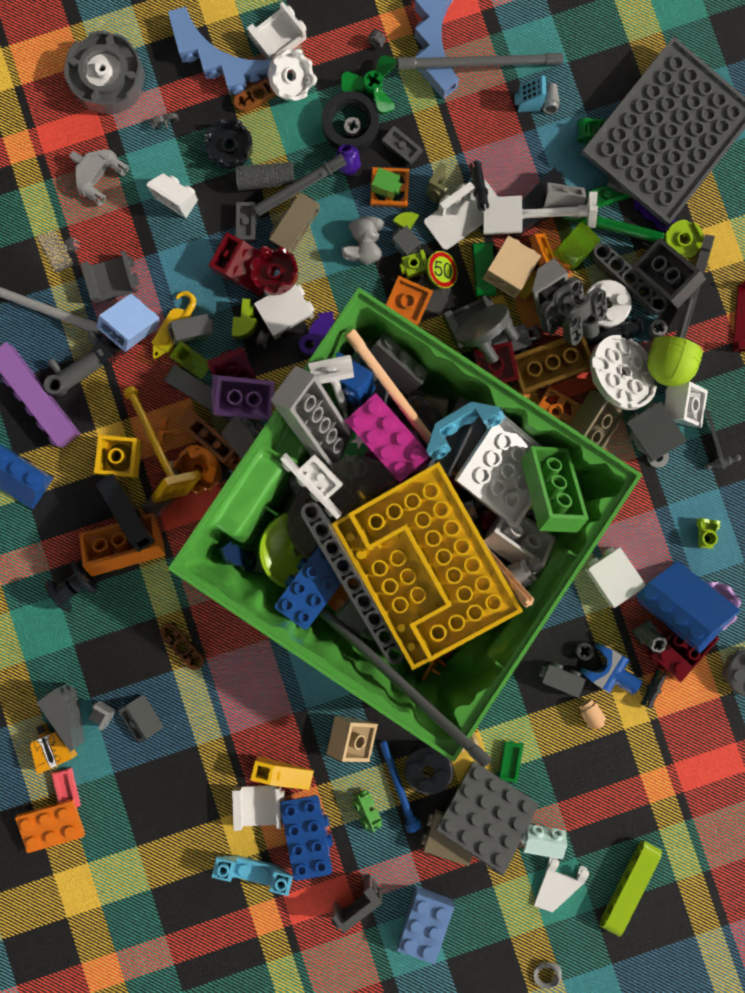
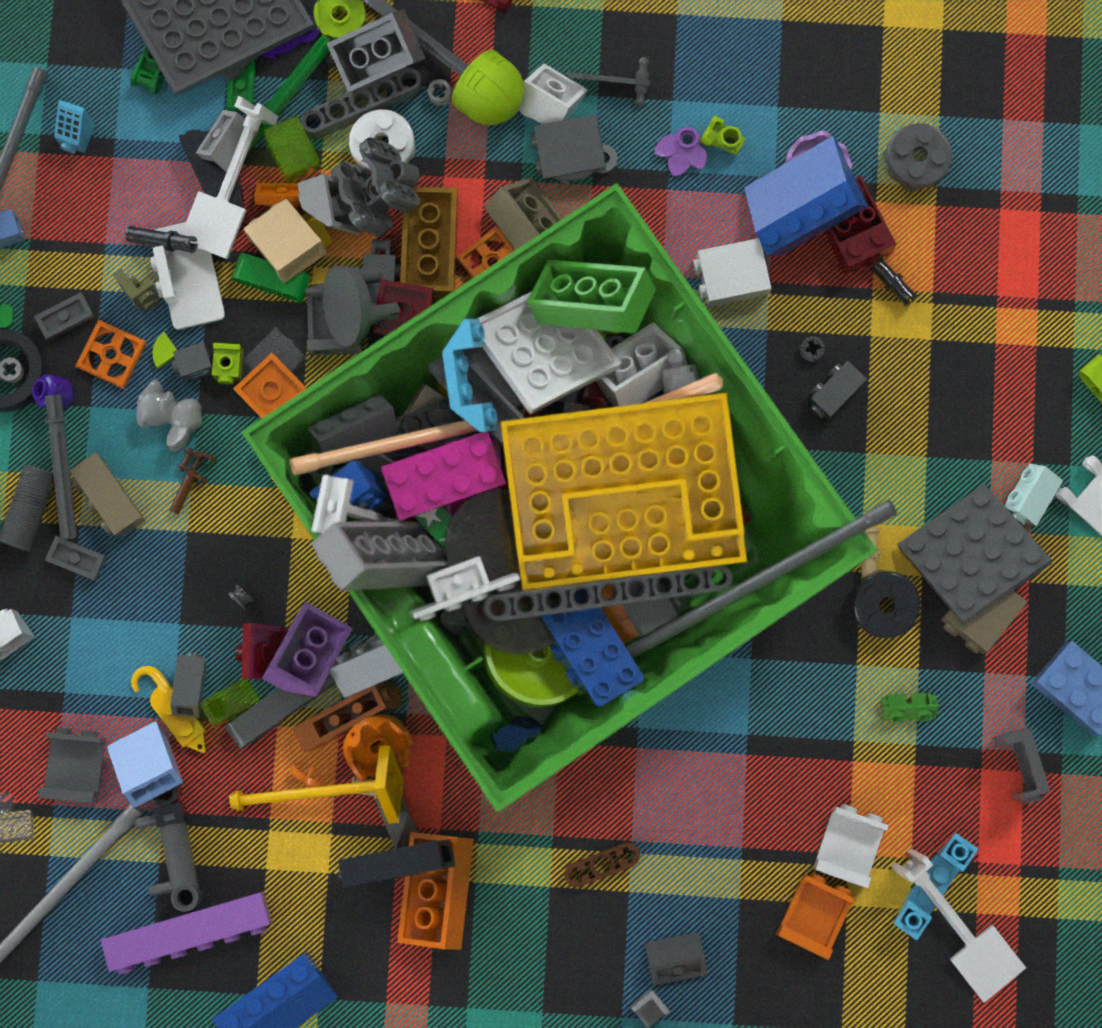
camera: 70 degrees left, 5 degrees down
black hose [45,561,98,612] -> none
yellow piece [94,435,142,479] -> none
dark red slope [208,232,277,298] -> none
lime brick [232,298,258,340] -> none
dark red plate [250,246,299,296] -> none
yellow slope [250,756,314,790] -> none
white panel [254,283,315,340] -> none
blue bracket [280,795,333,881] -> none
dark purple brick [299,311,335,355] -> none
tan slope [326,716,378,762] -> none
bright green brick [372,168,402,200] -> none
blue piece [380,740,422,833] -> none
orange piece [422,656,446,681] -> none
piece [426,251,458,289] -> none
green tile [498,740,524,783] -> none
light grey cone [542,83,560,114] -> none
blue connector [579,643,642,695] -> none
light nougat brick [579,699,606,730] -> none
black pin [585,316,644,347] -> none
white plate [590,335,657,410] -> none
dark grey piece [632,620,667,653] -> none
none -> reddish brown piece [169,448,217,515]
none -> medium lavender plate [655,127,707,177]
none -> orange panel [776,872,856,960]
none -> white piece [891,848,1026,1003]

